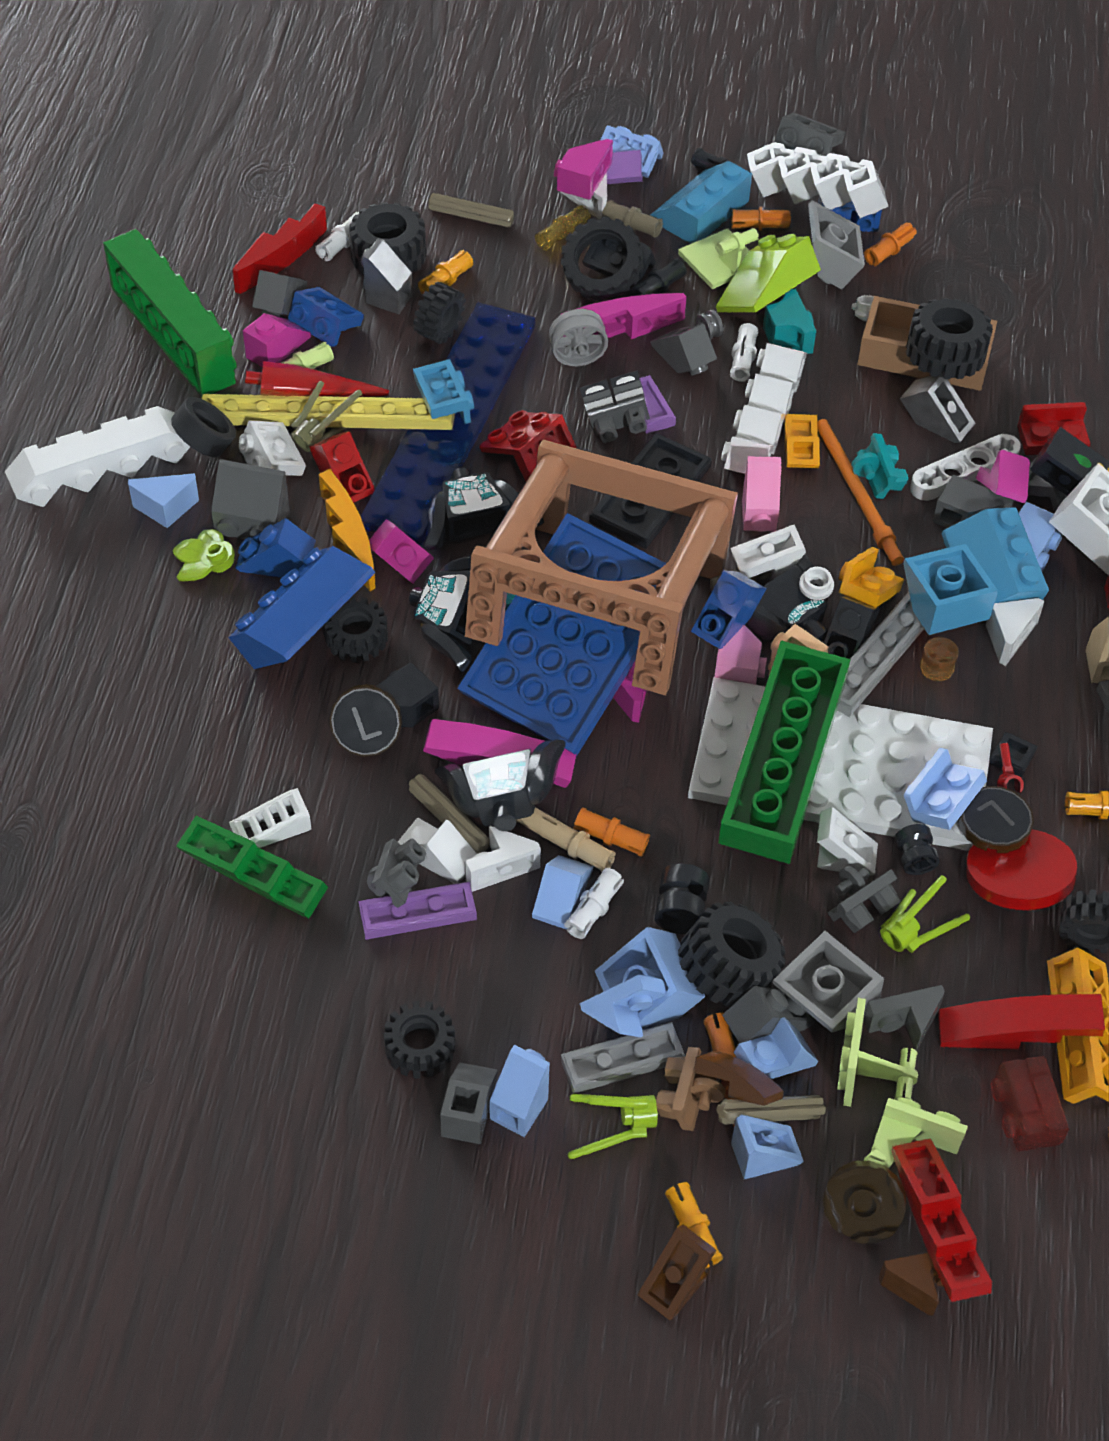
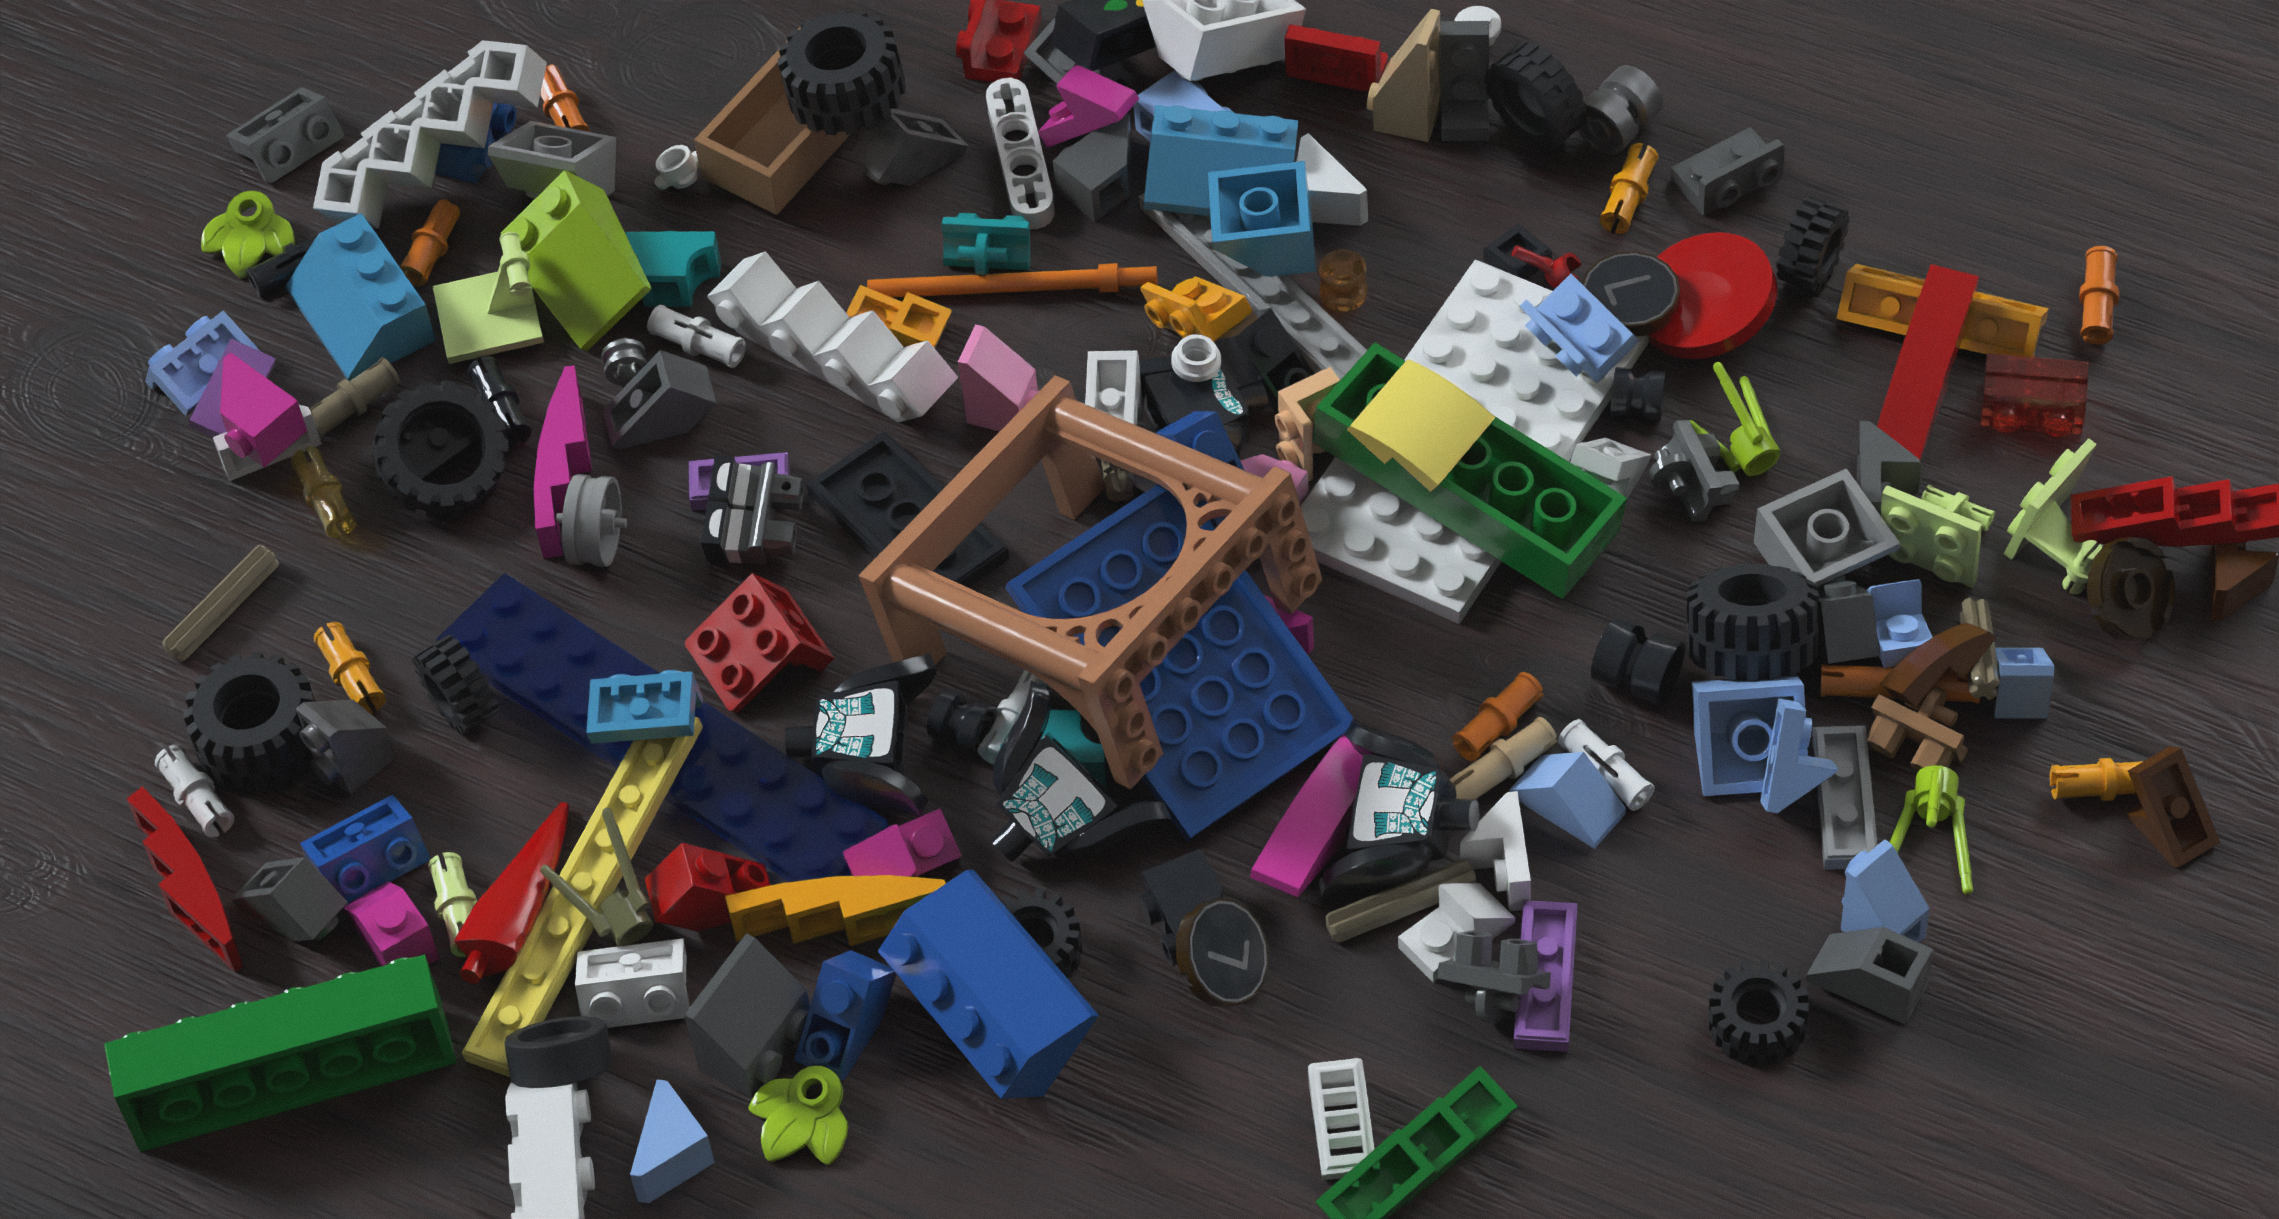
camera: 65 degrees left, 0 degrees up
none -> lime plate [201,191,295,279]
none -> light yellow slope [1347,359,1495,492]

